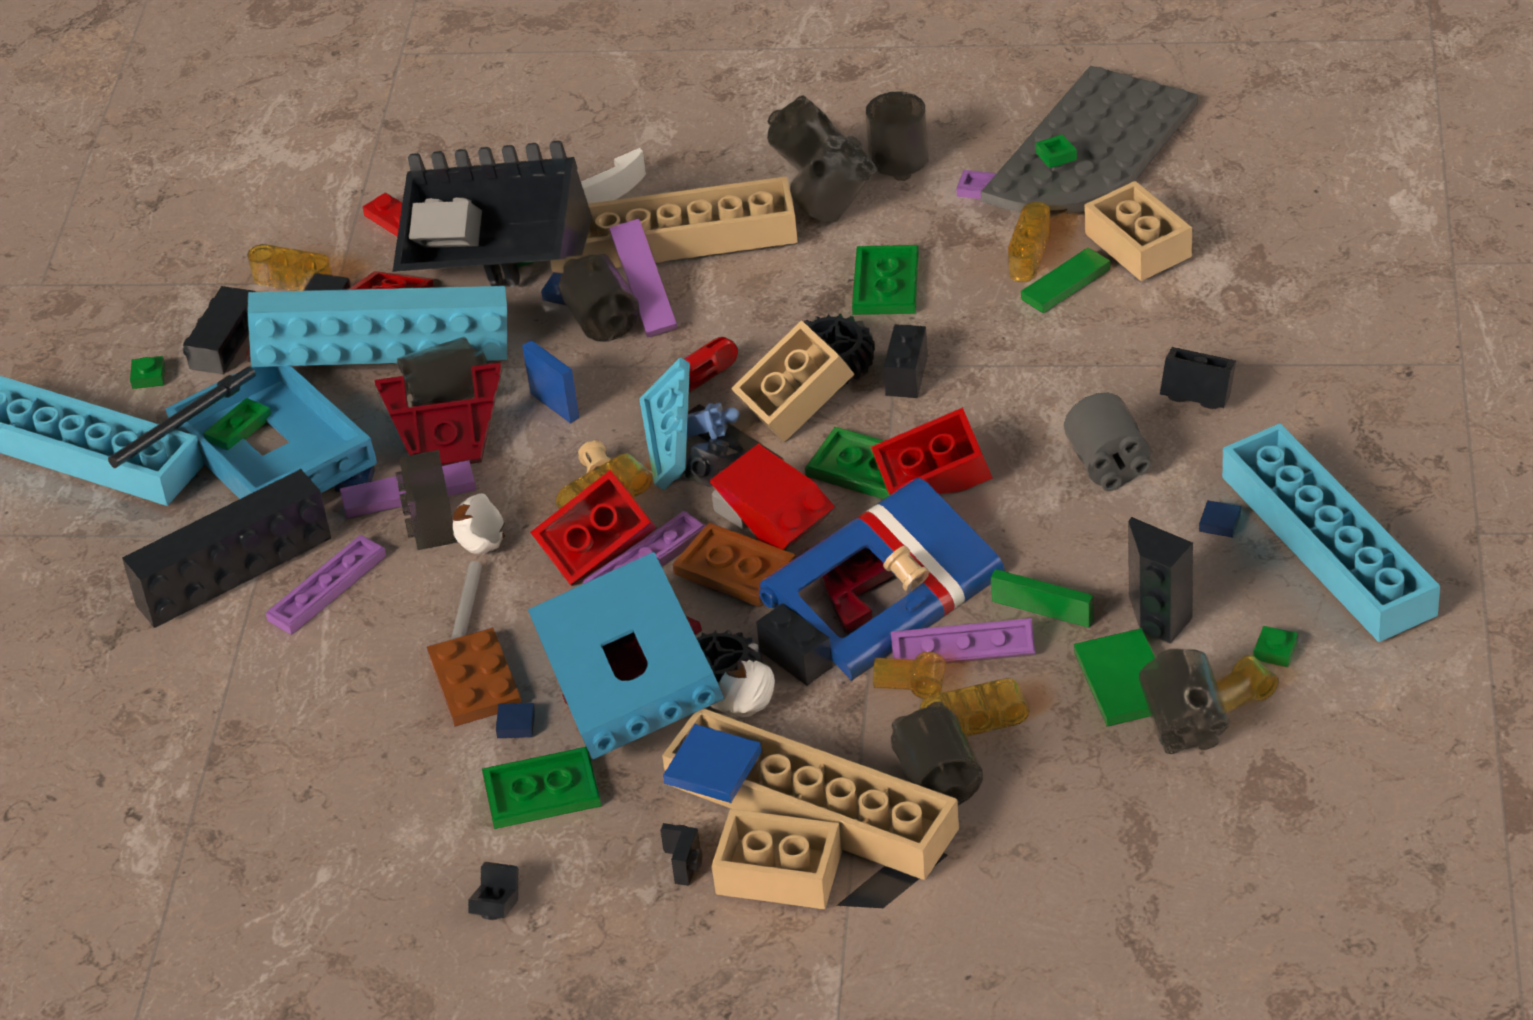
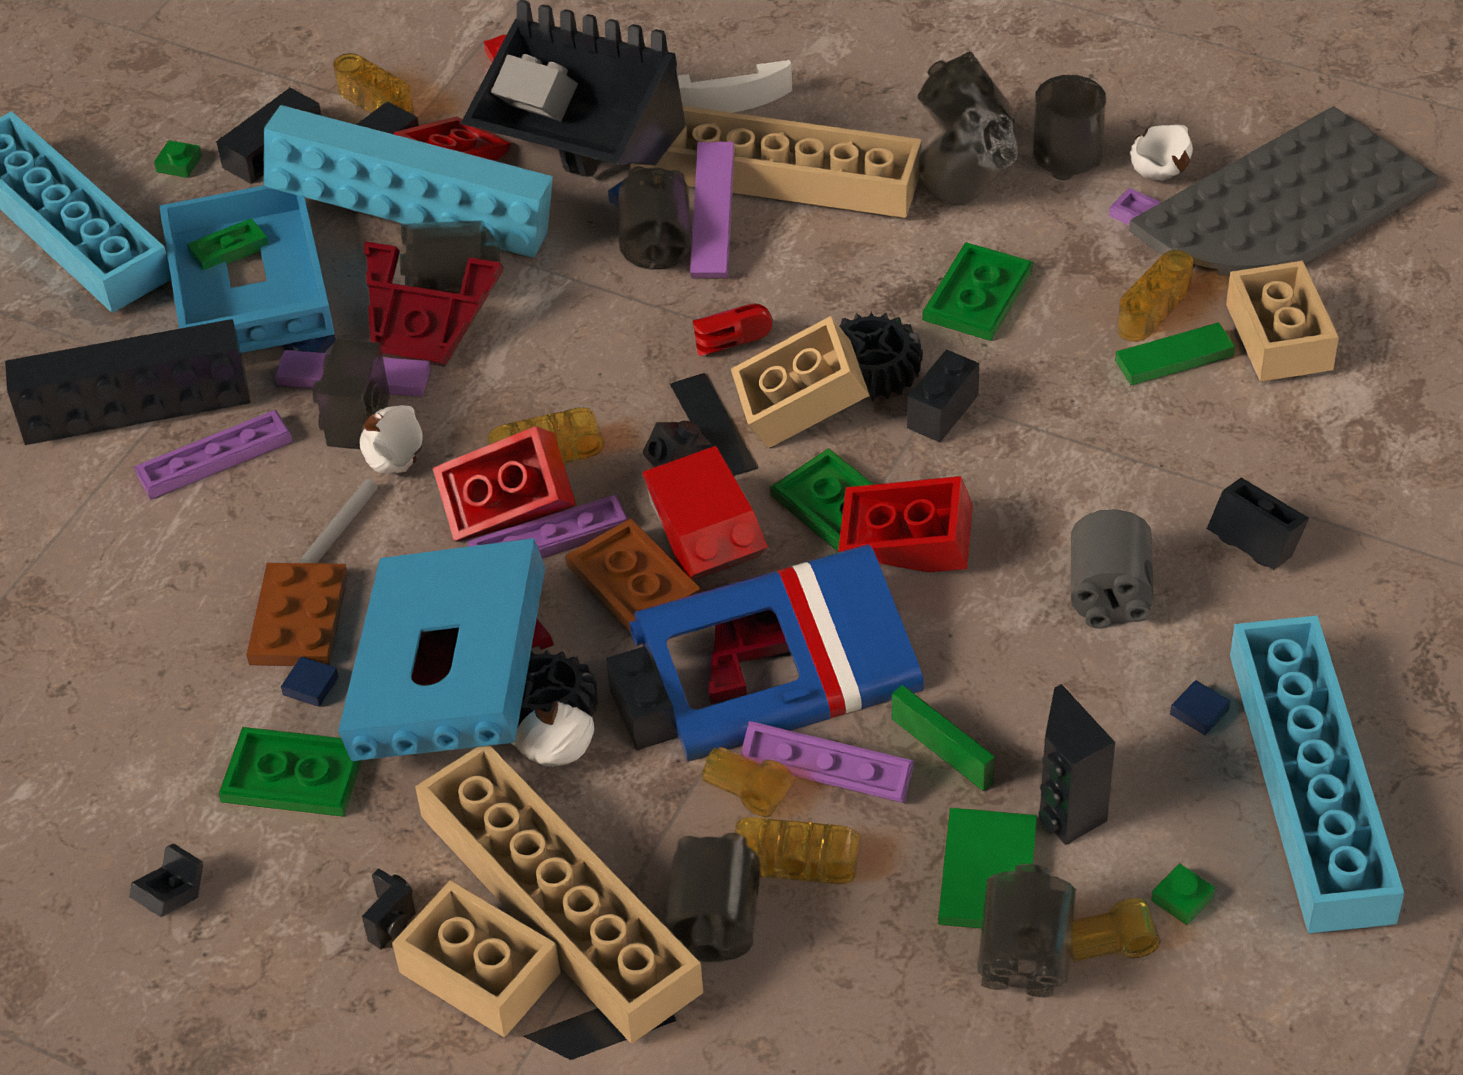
camera: 20 degrees right, 5 degrees up
black bar [108,366,256,468] -> none
blue tile [522,340,579,424] -> none
tan bush [578,440,616,482] -> none
medium azure wing [639,358,690,490] -> none
blue tile [663,724,762,803] -> none
medium blue piece [687,402,740,439] -> none
tan bush [883,546,930,592] -> none
green plate [1035,134,1077,168] -> none
none -> white hair [1130,124,1193,181]

